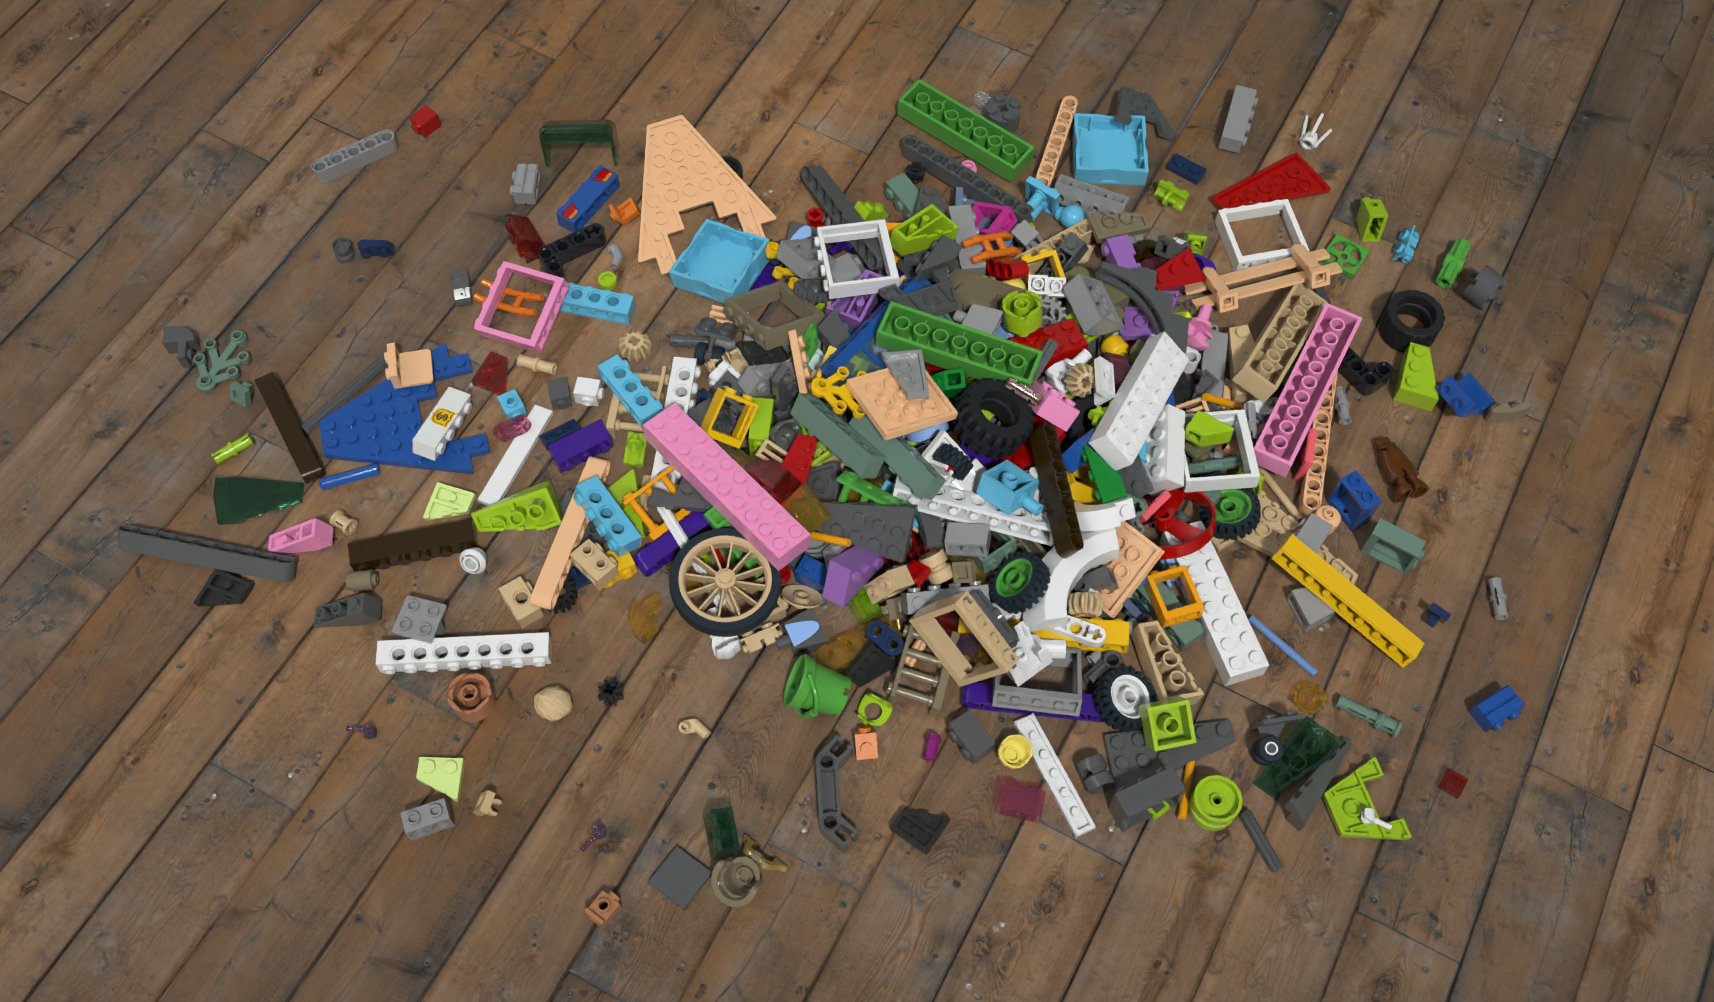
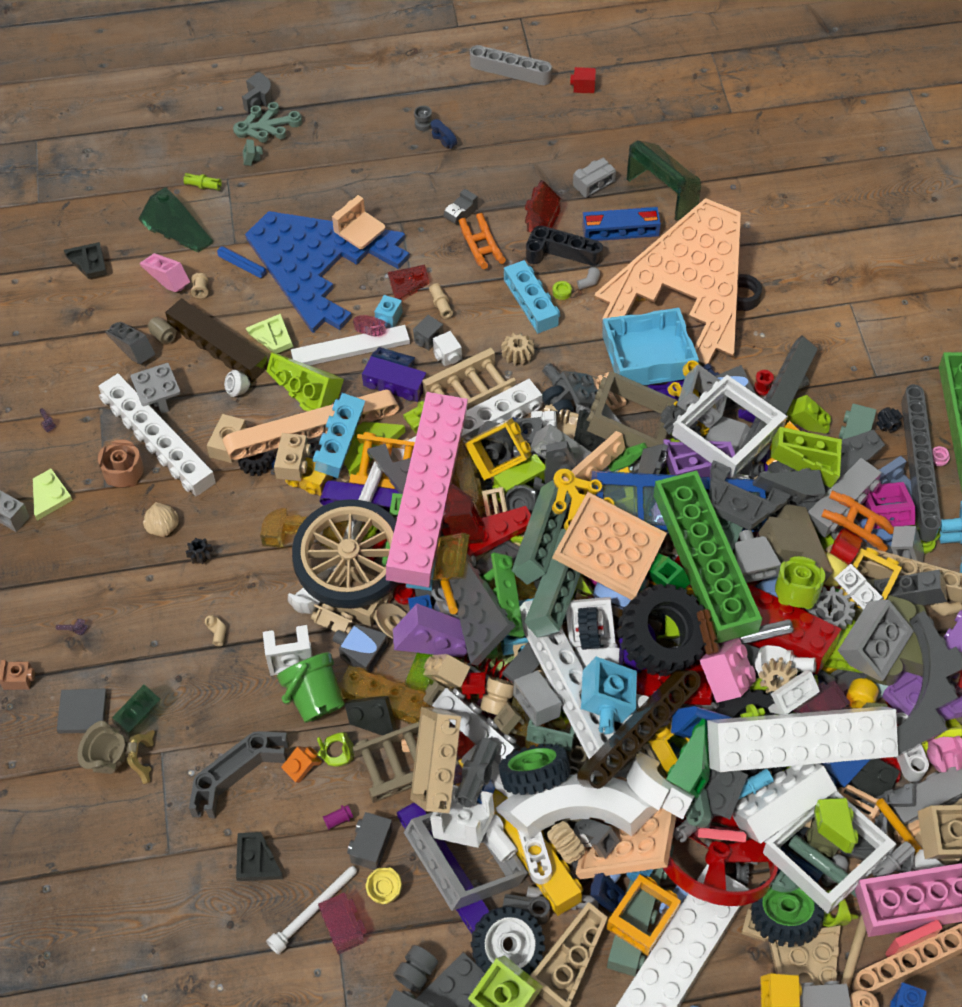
camera: 55 degrees right, 5 degrees down
dark grey beam [118,525,295,582] -> none
dark brown beam [254,372,325,484] -> none
dark grey axle [300,353,388,434] -> none
white brick [412,387,473,461] -> none
tan tile [473,790,502,817] -> none
bright pink window [474,261,570,354] -> none
medium azure brick [598,354,663,430] -> none
orange bracket [608,197,641,225] -> none
dark blue plate [865,621,904,657] -> none
light grey wing [881,349,929,400] -> none
white tile [1014,713,1096,838] -> none
none -> white panel [263,625,312,676]
none -> white piece [266,866,357,955]

